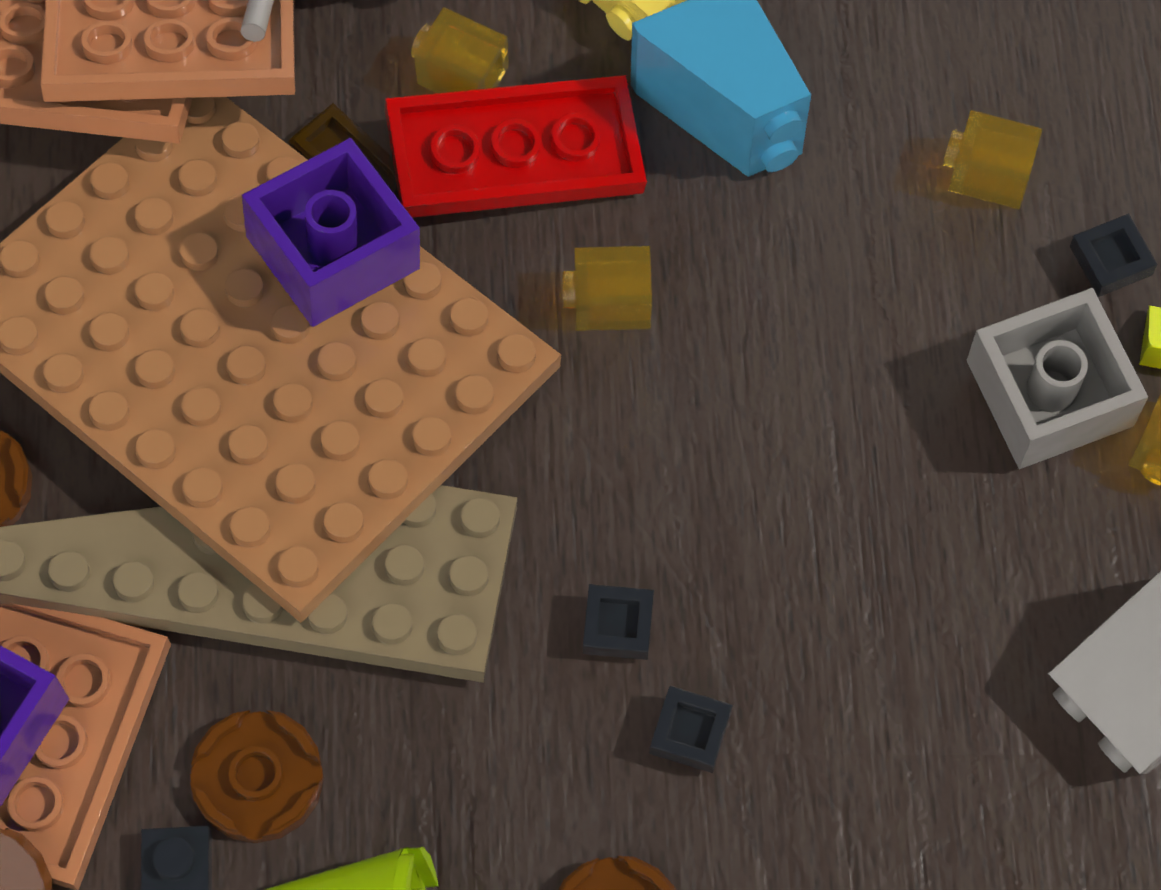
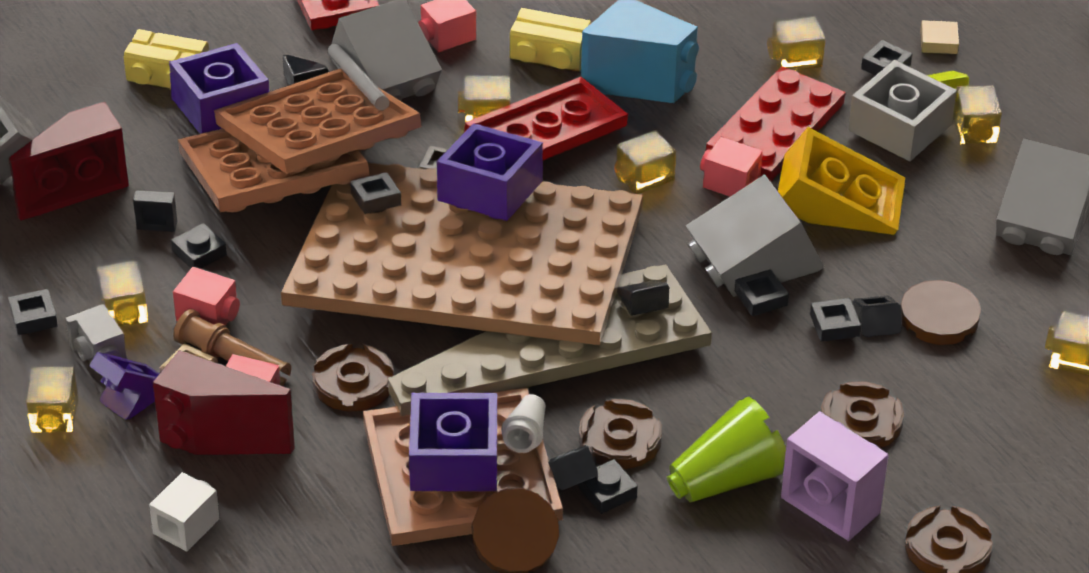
camera: 30 degrees left, 25 degrees down
none -> black plate [350,172,401,214]
none -> white cone [501,395,546,453]
none -> black slope [548,445,599,490]
none -> black slope [617,280,670,316]
none -> light grey slope [686,174,824,297]
none -> coral brick [700,137,763,197]
none -> plate [706,66,845,182]
none -> yellow slope [778,127,905,235]
none -> black slope [851,295,902,337]
none -> tile [901,280,981,345]

